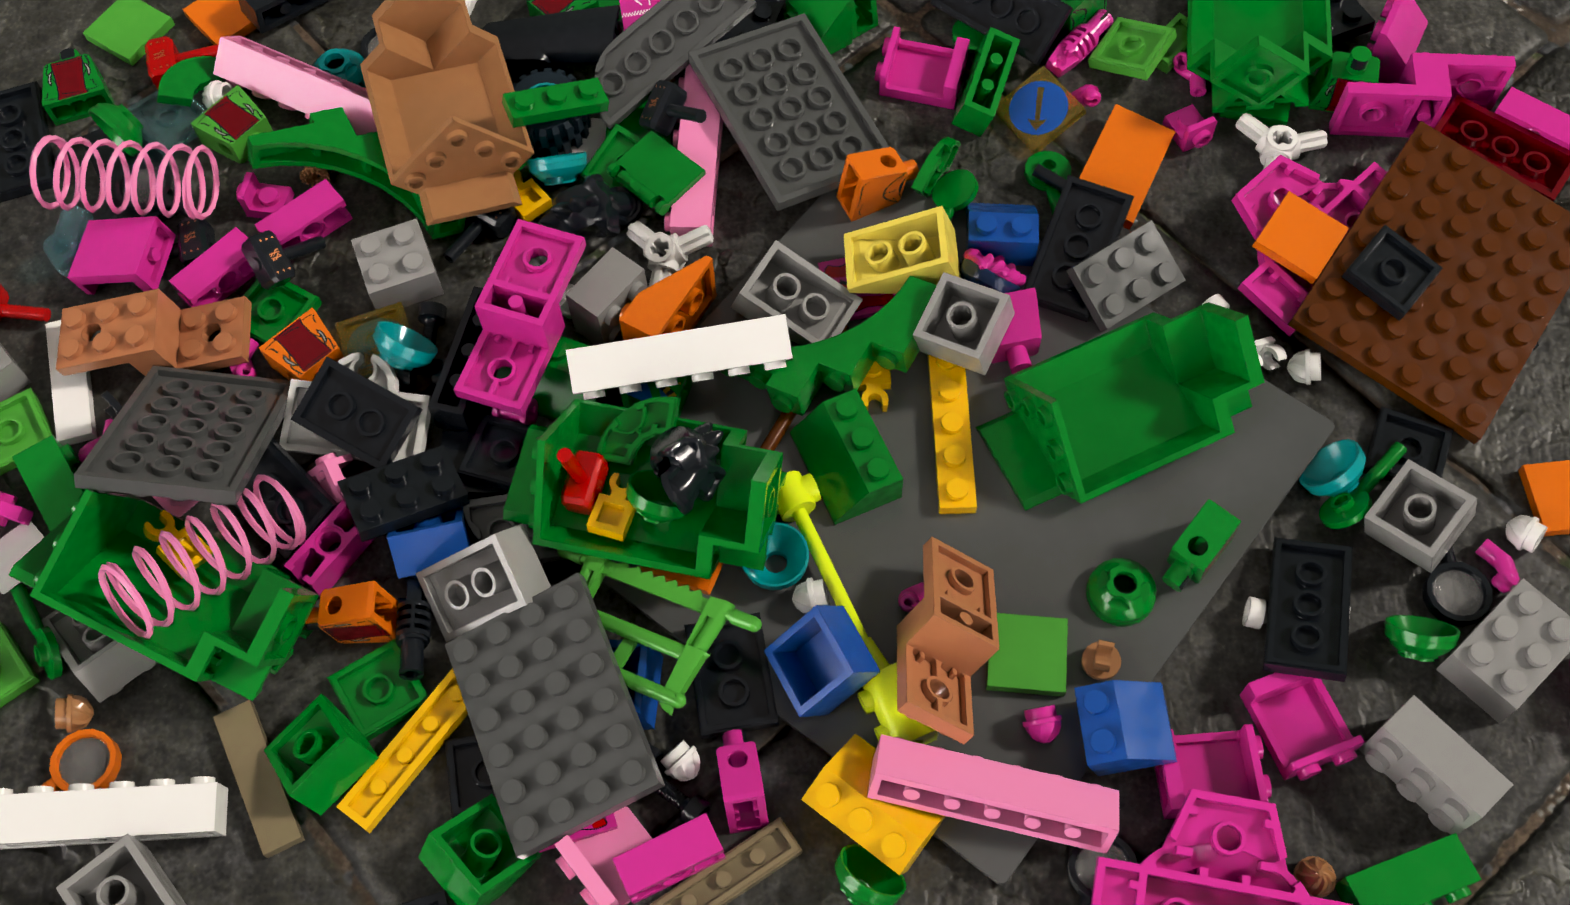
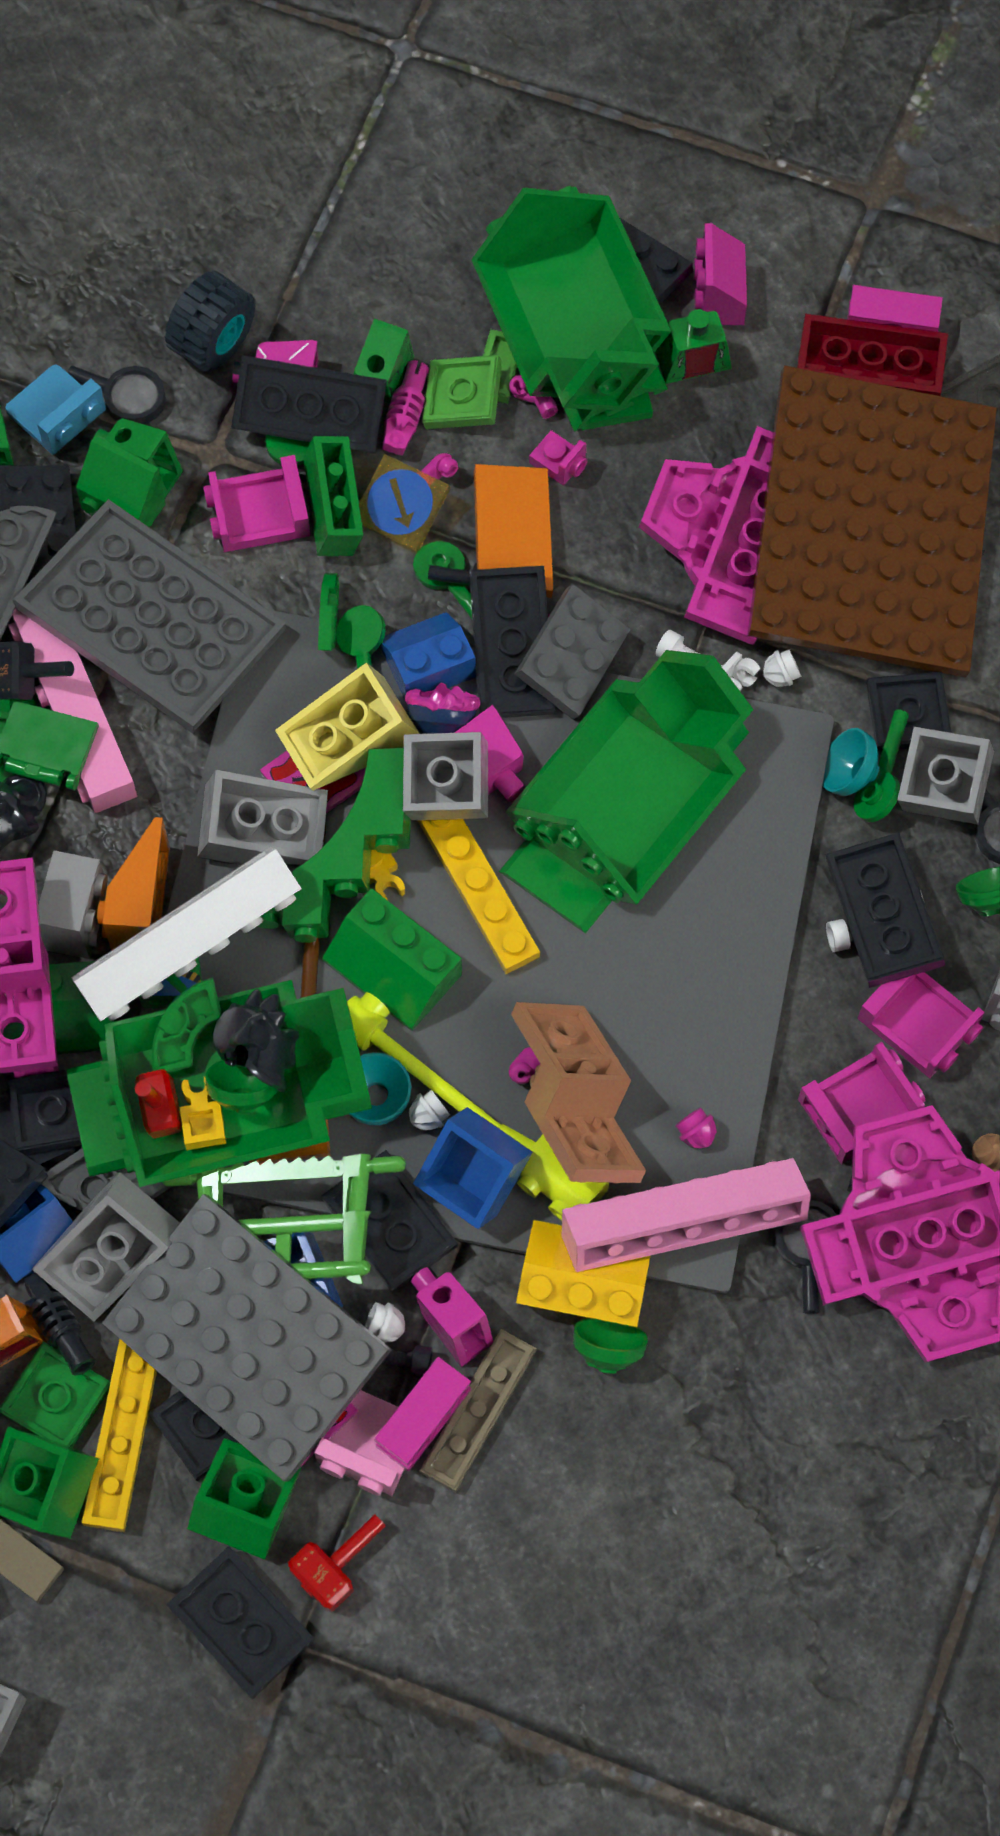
camera: 30 degrees left, 5 degrees up
white bush [626,221,714,287] -> none
orange torso [836,147,919,222] -> none
bright green tile [986,613,1068,697] -> none
blue slope [1074,680,1177,776] -> none
medium nougat plate [1081,639,1121,681] -> none
green piece [1086,558,1157,627] -> none
green torso [1162,499,1241,592] -> none
white bush [1235,113,1328,169] -> none
orange tile [1252,191,1349,284] -> none
dark pink bracket [1329,52,1516,138] -> none
black tile [1341,225,1443,321] -> none

